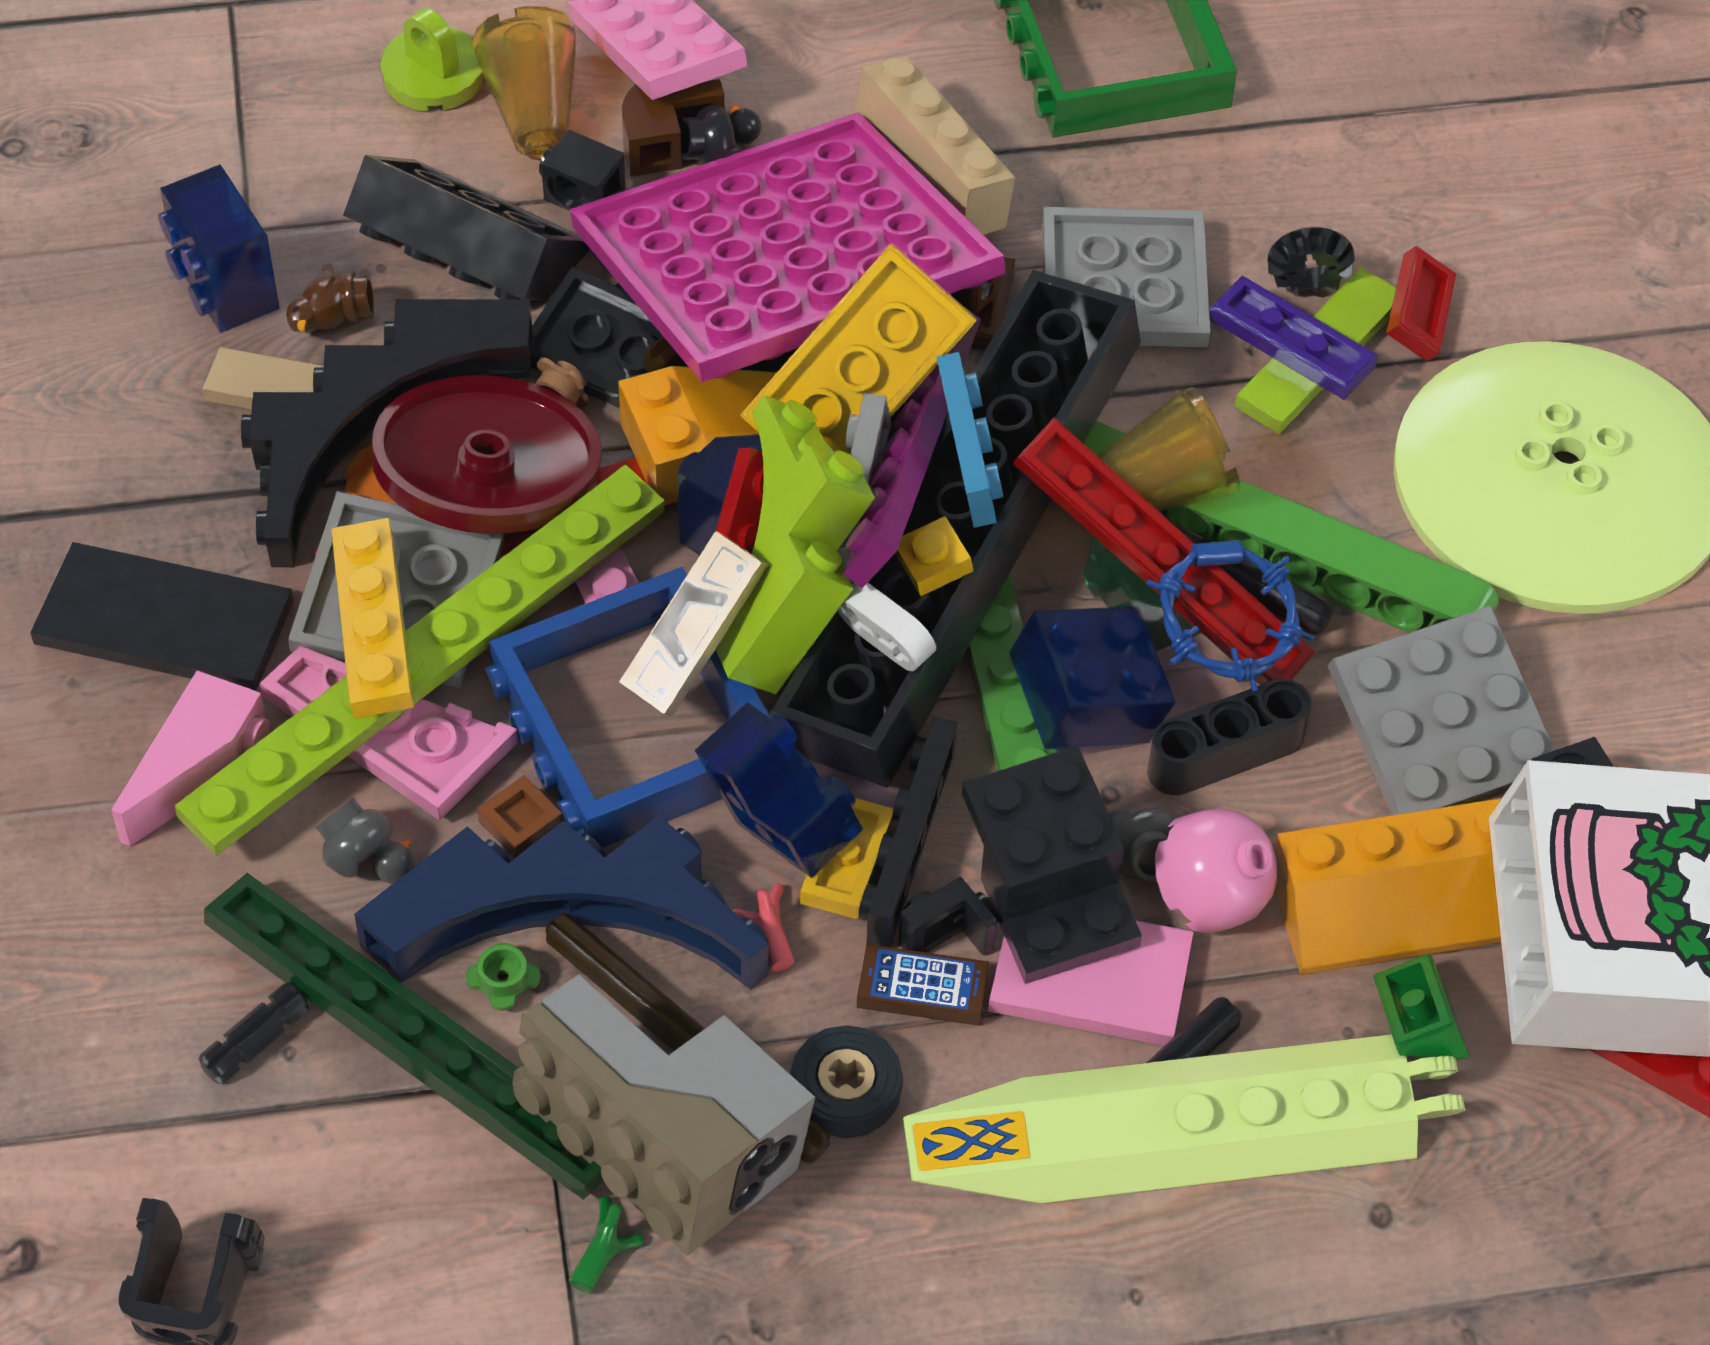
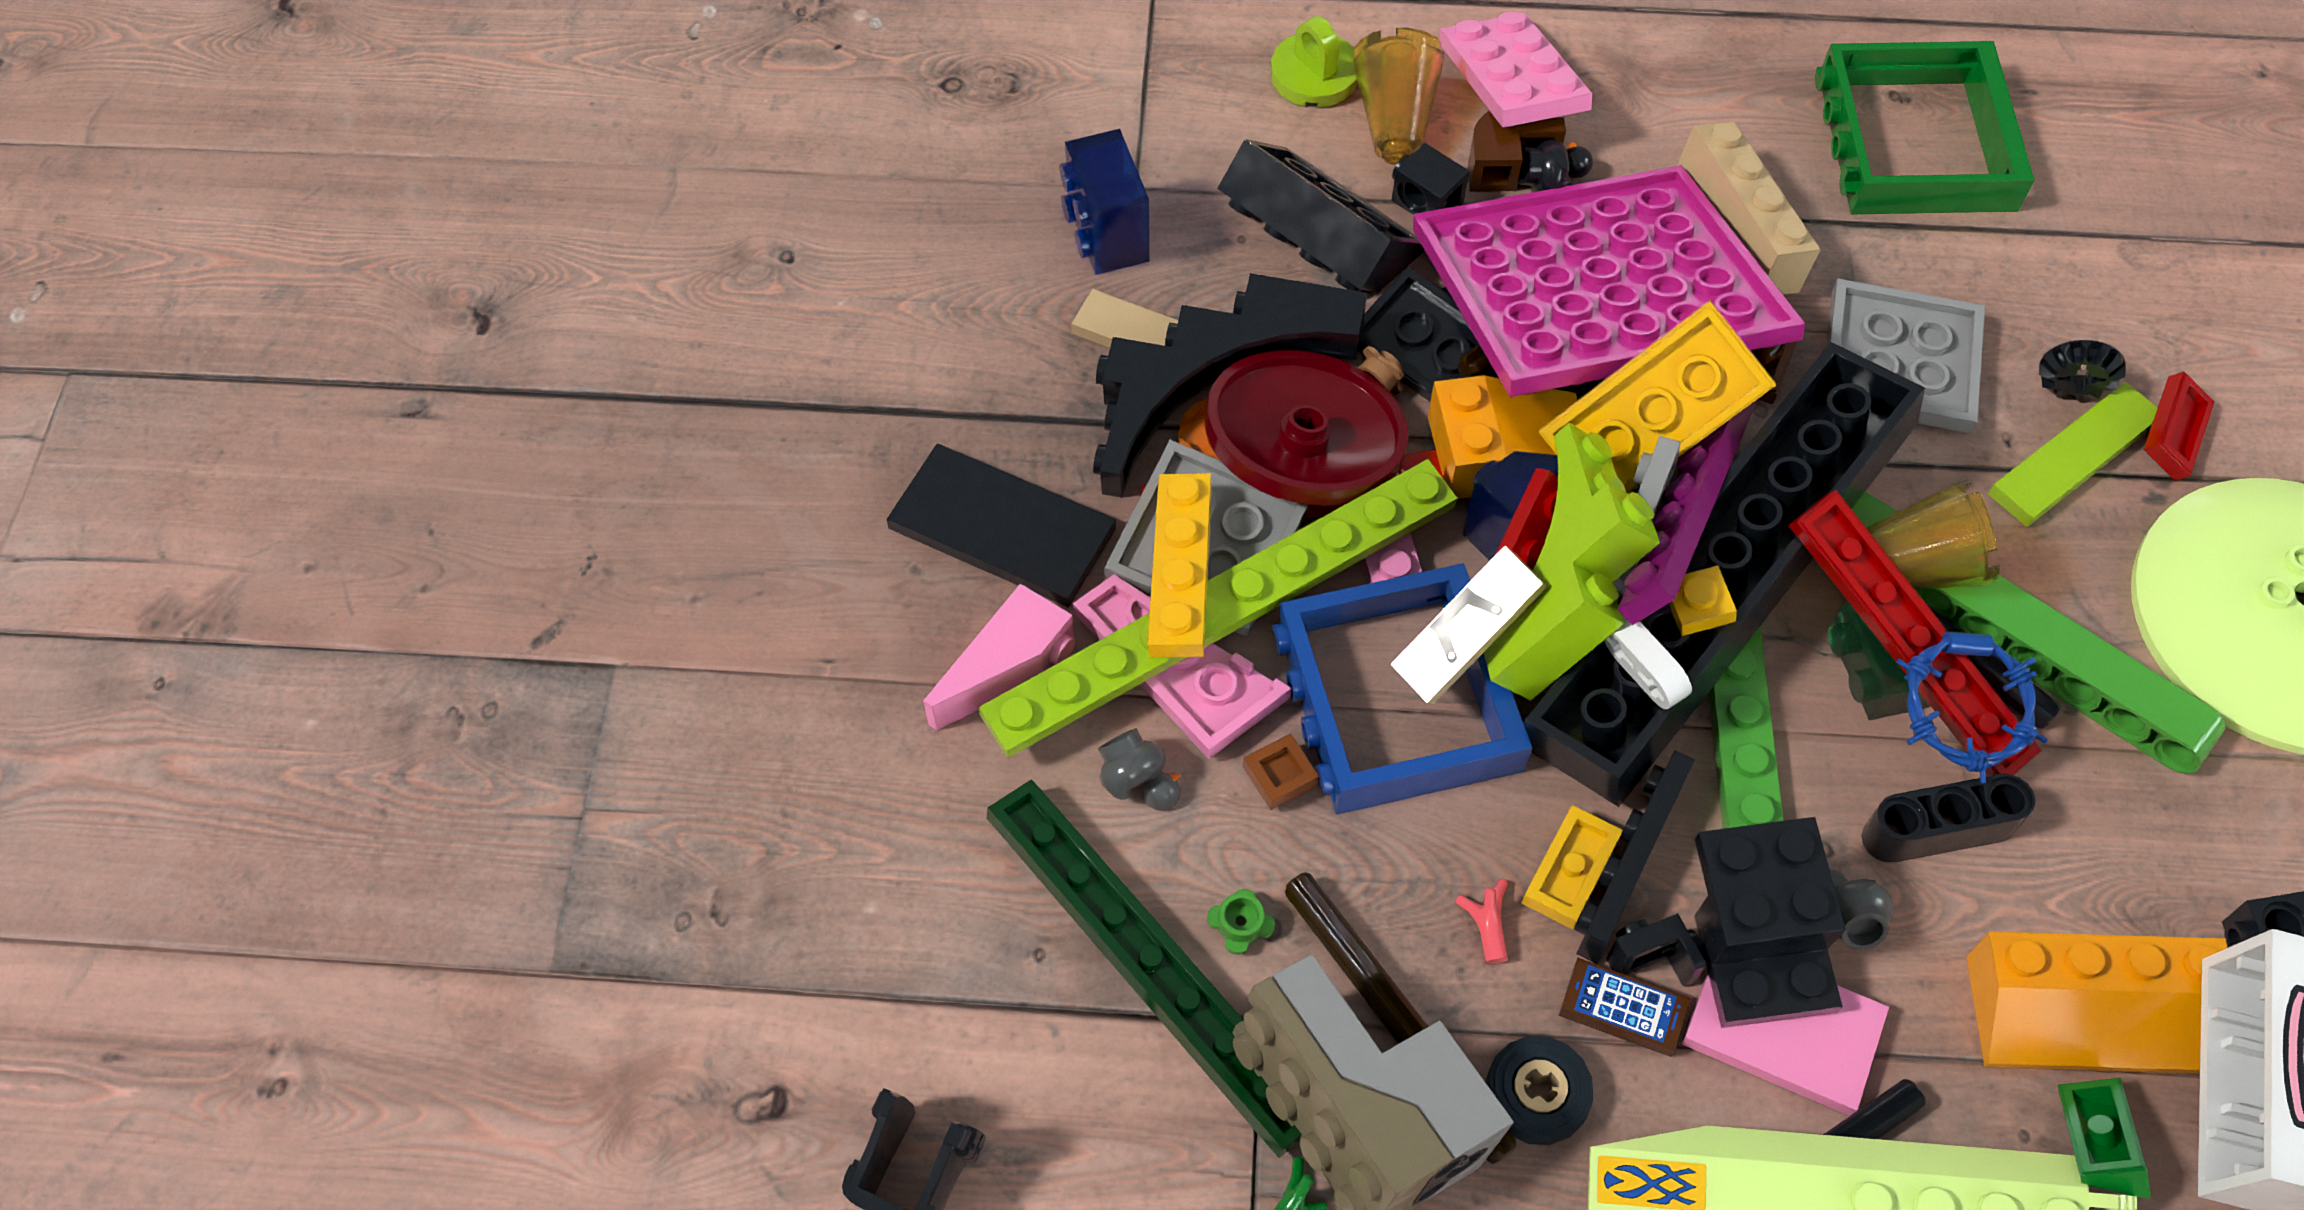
camera: 15 degrees right, 5 degrees up
black axle [198,982,309,1084] -> none
reddish brown animal [286,263,374,333] -> none
dark blue arch [354,815,769,990] -> none
clear blue brick [694,702,864,879] -> none
dark azure plate [937,352,1003,528] -> none
clear blue brick [1009,606,1176,749] -> none
bright pink cylinder [1155,808,1278,934] -> none
dark purple tile [1210,275,1378,400] -> none
light grey plate [1327,606,1555,815] -> none

